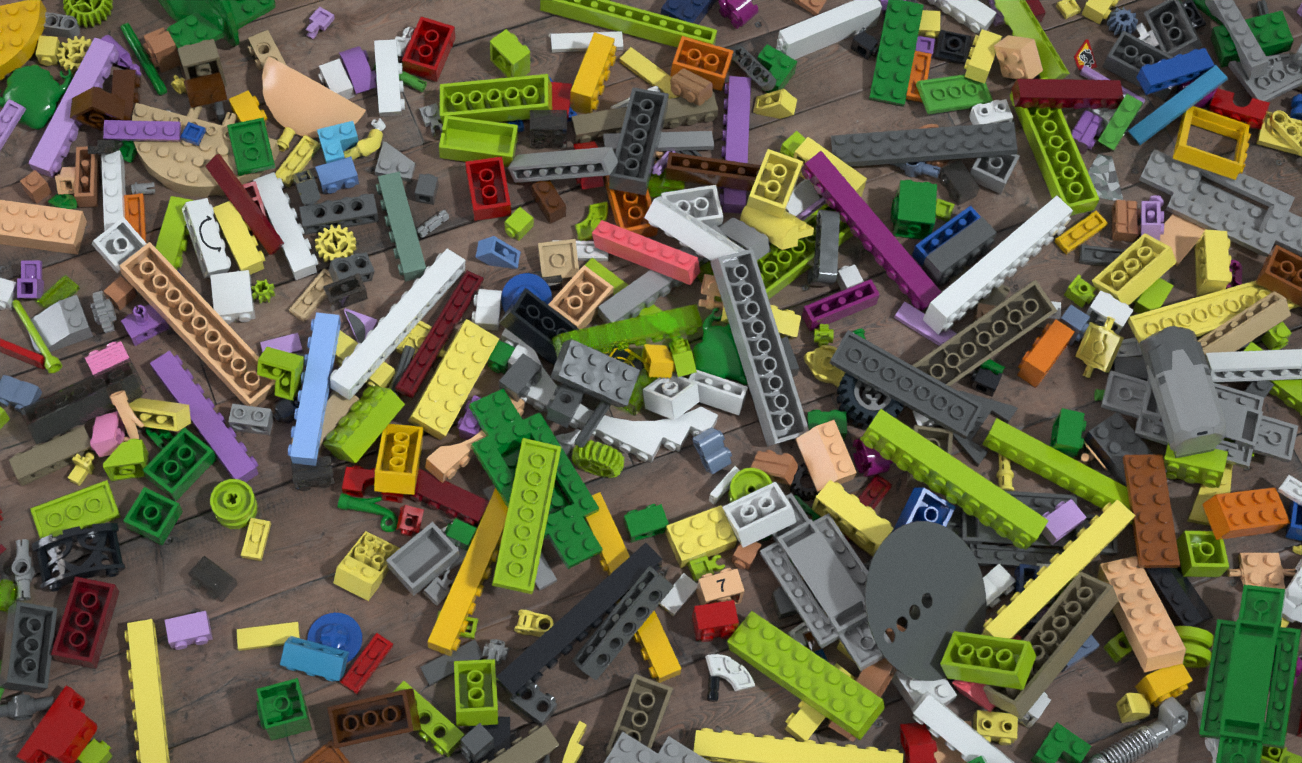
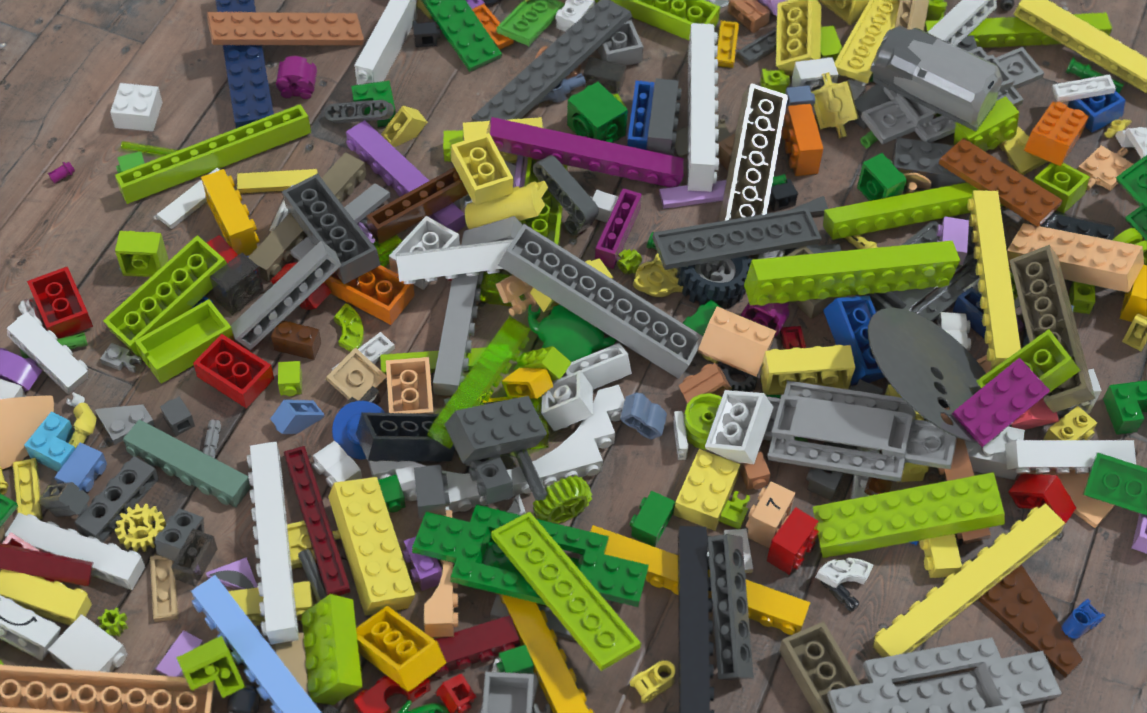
camera: 40 degrees left, 10 degrees down
coral brick [592,220,700,285] -> none
orange brick [670,36,733,91] -> none
medium nougat brick [670,68,713,106] -> none
none -> magenta plate [952,357,1050,448]

